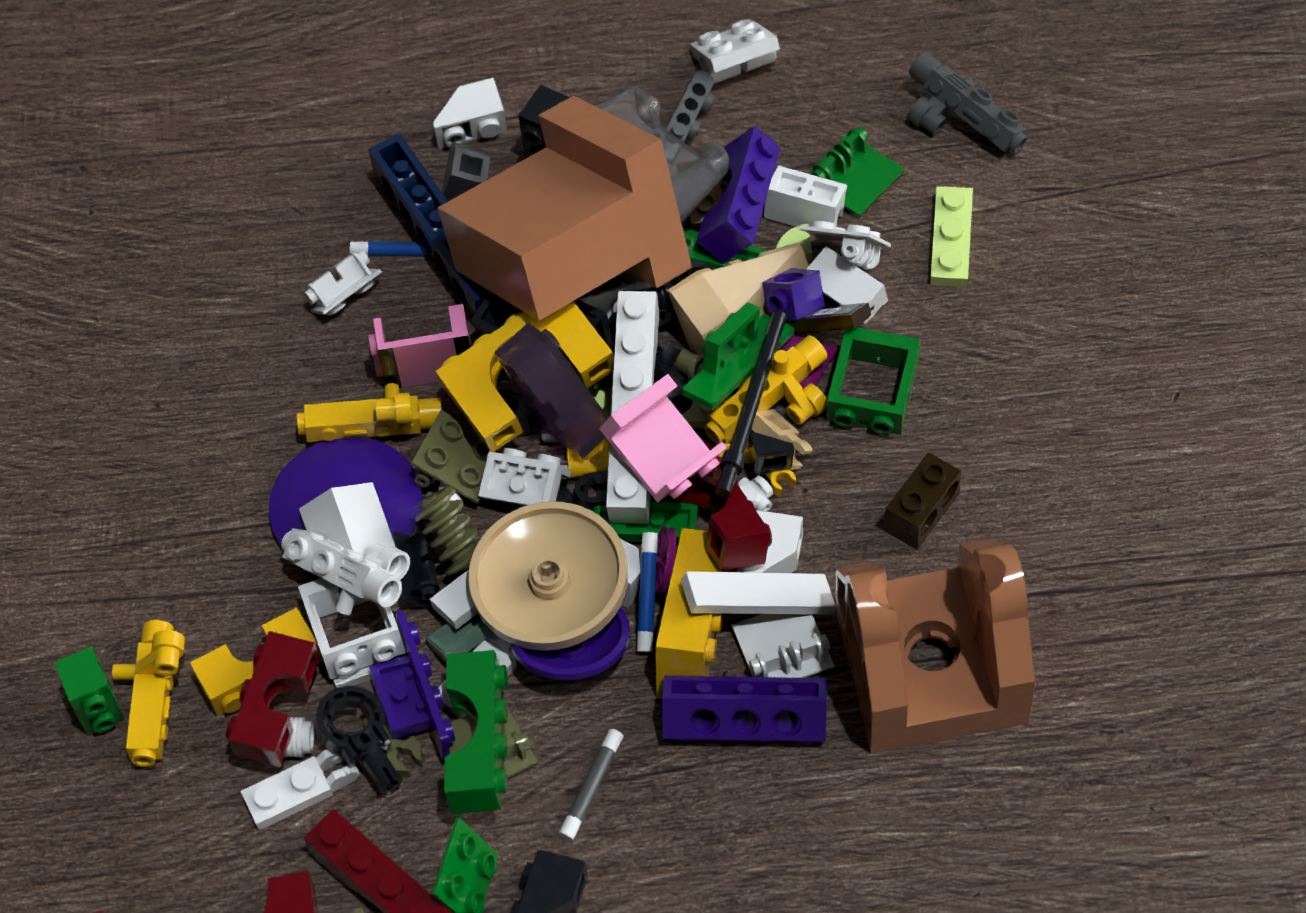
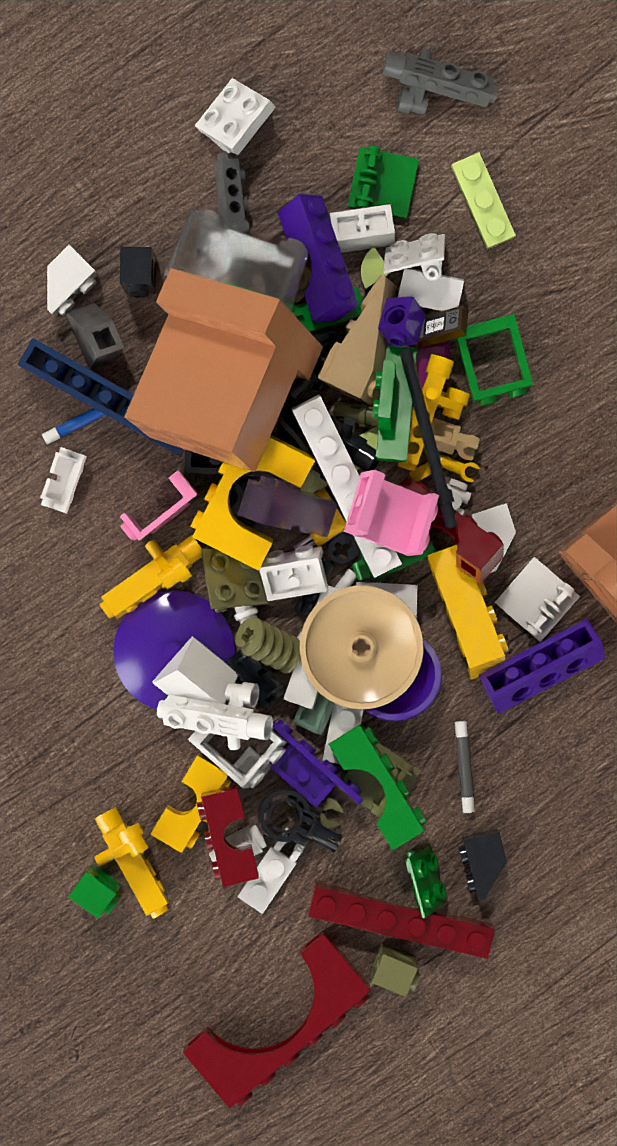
camera: 30 degrees left, 30 degrees up
blue bar [637,532,658,652] -> none
magenta wheel [655,526,676,597] -> none
white tile [681,572,836,614] -> none
black slope [748,432,794,475] -> none
dark brown brick [885,452,961,550] -> none

